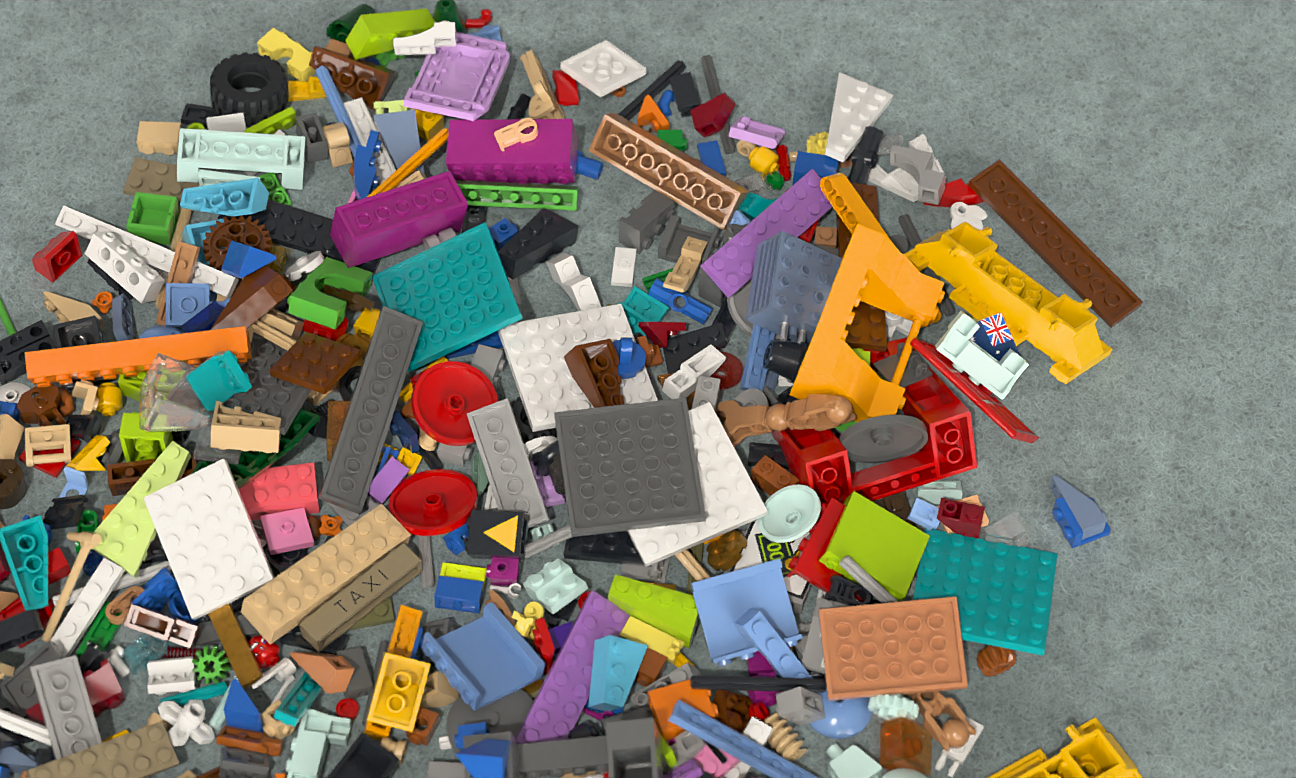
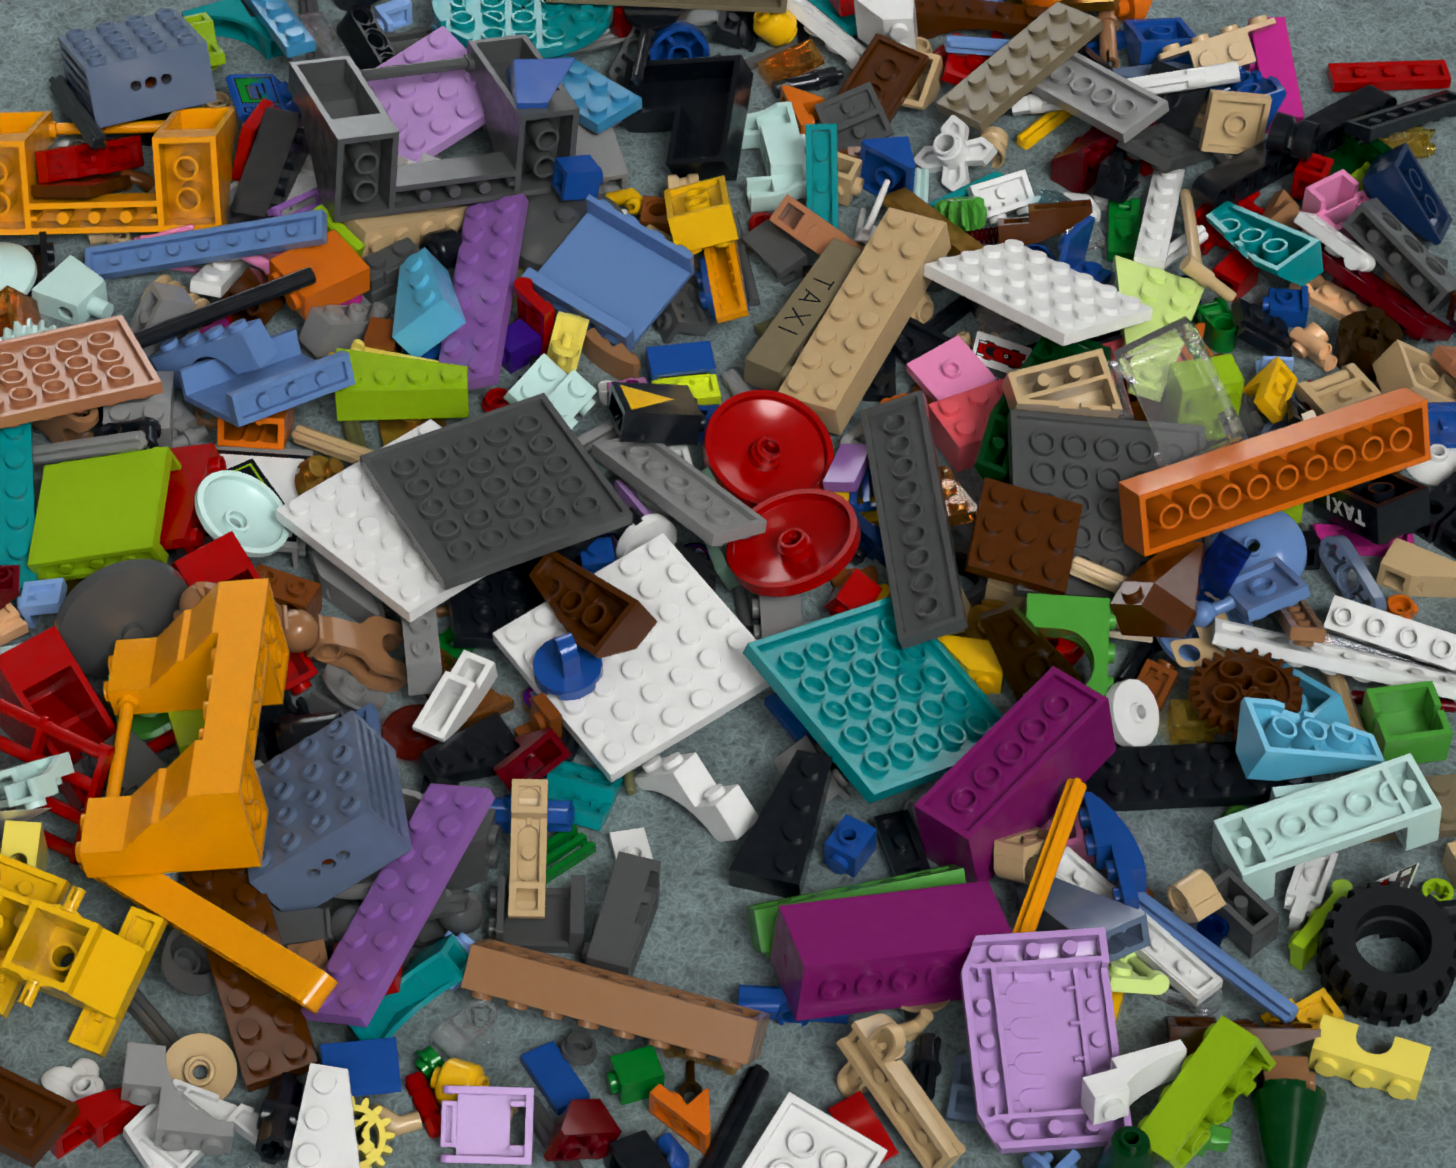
camera: 160 degrees right, 10 degrees down
medium nougat plate [105,586,144,625] -> none
teal bracket [186,350,252,411] -> none
blue slope [221,241,276,279] -> none
light nougat piece [494,118,538,151] -> none
none -> tan dish [166,1033,238,1100]
none -> yellow arm [605,188,644,215]
none -> sand blue slope [946,1053,980,1125]
none -> light nougat plate [1289,322,1338,372]

